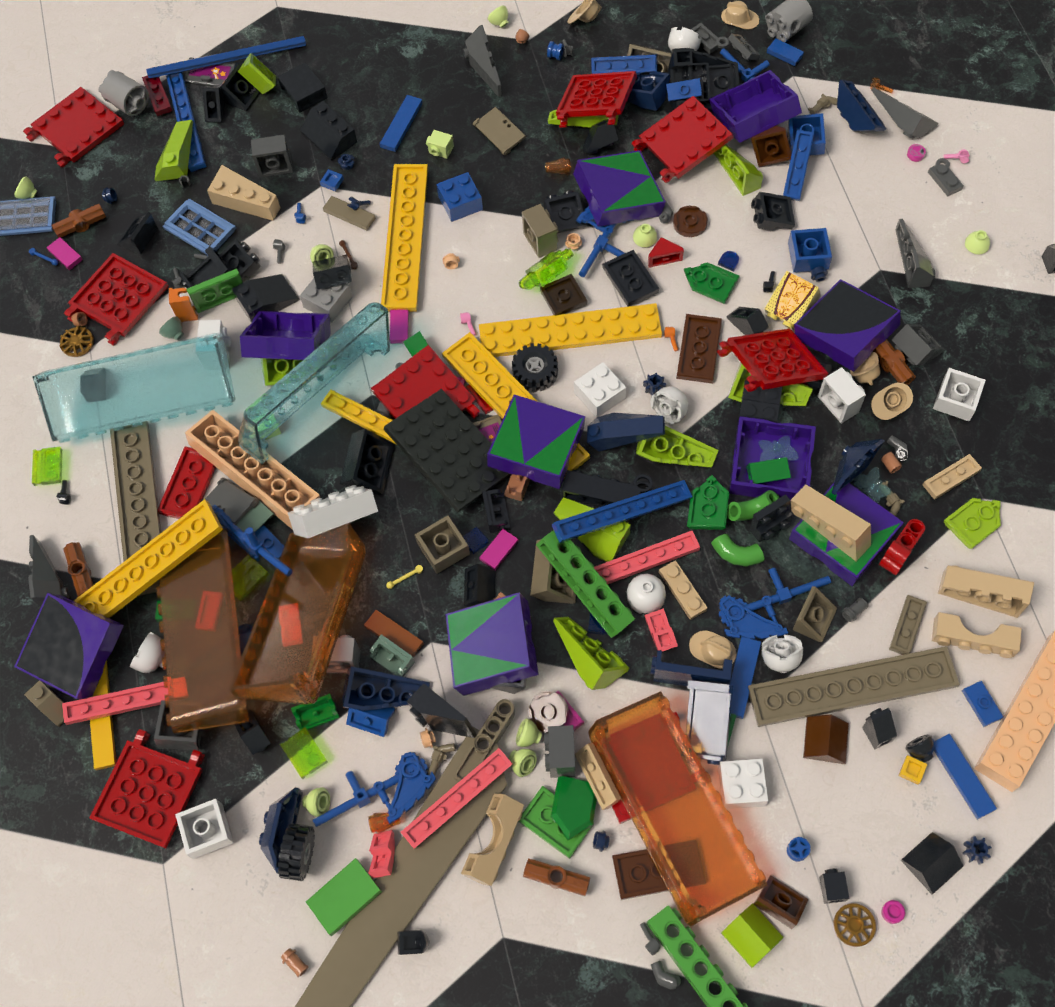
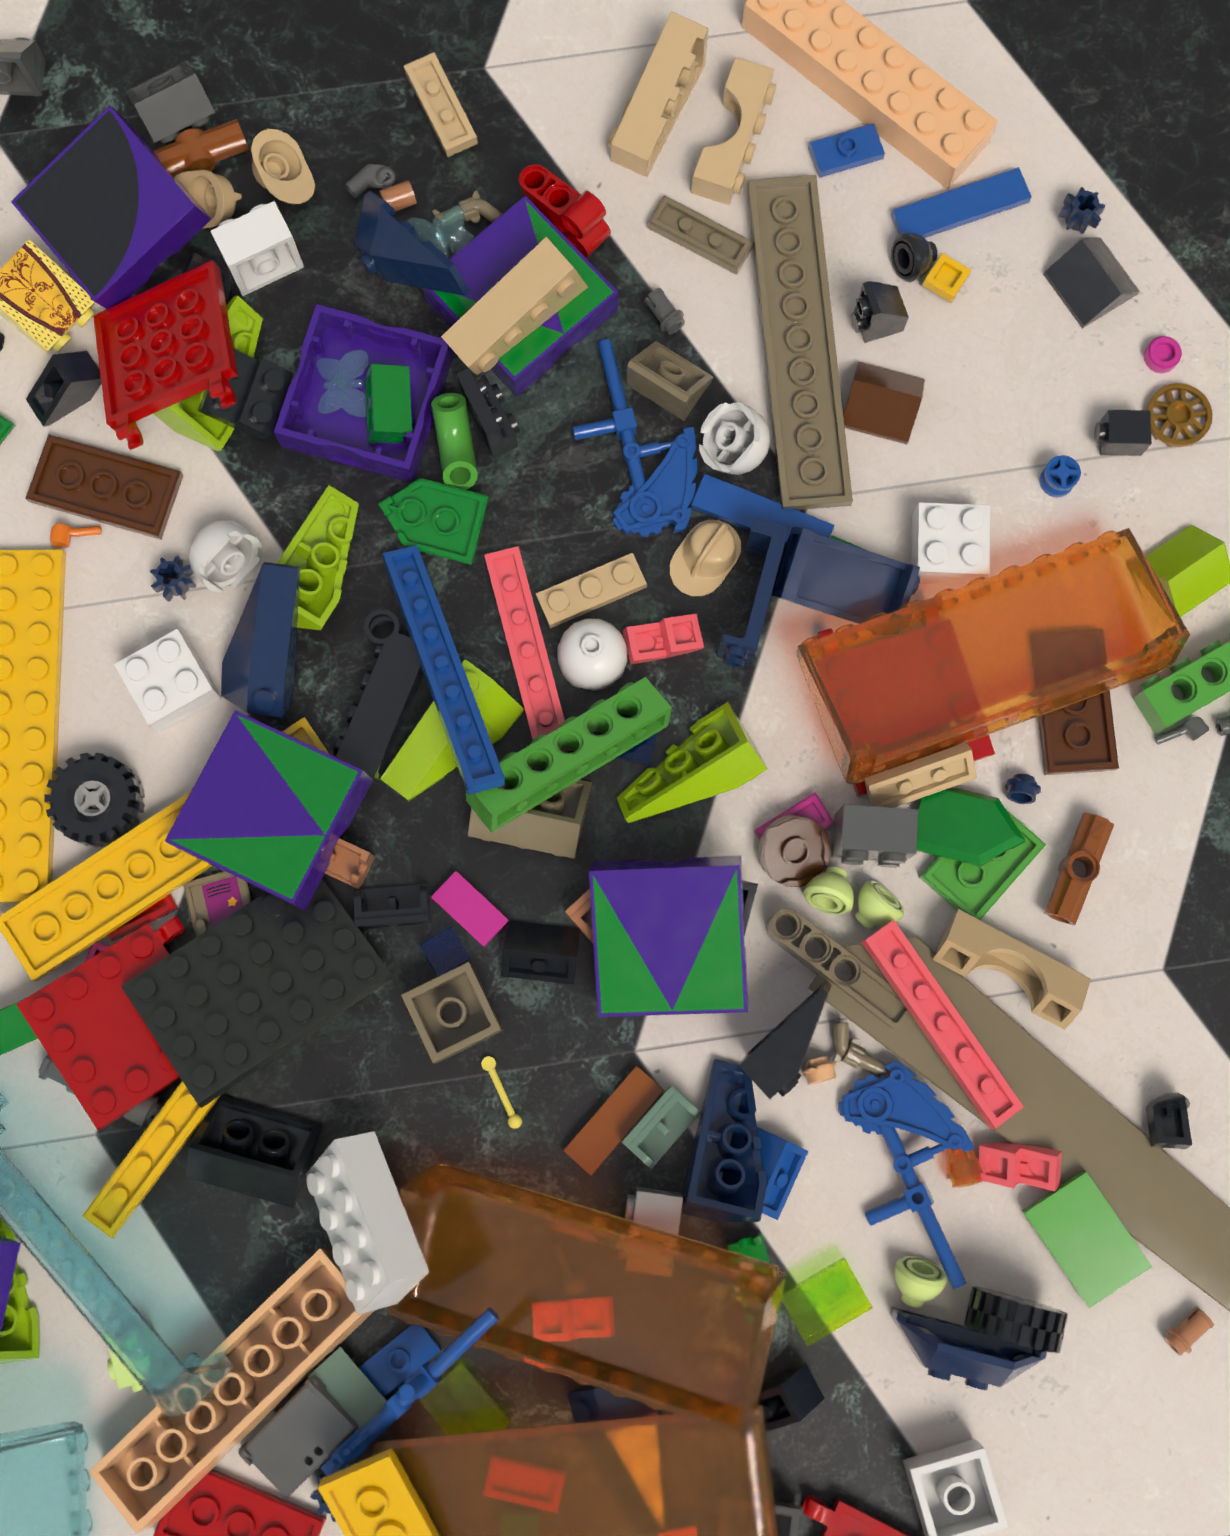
camera: 90 degrees left, 15 degrees up
bright green cylinder [711,534,764,566] -> none
reddish brown slope [754,875,809,929] -> none
white brick [933,368,986,421] -> none
lime tile [944,498,1001,549] -> none

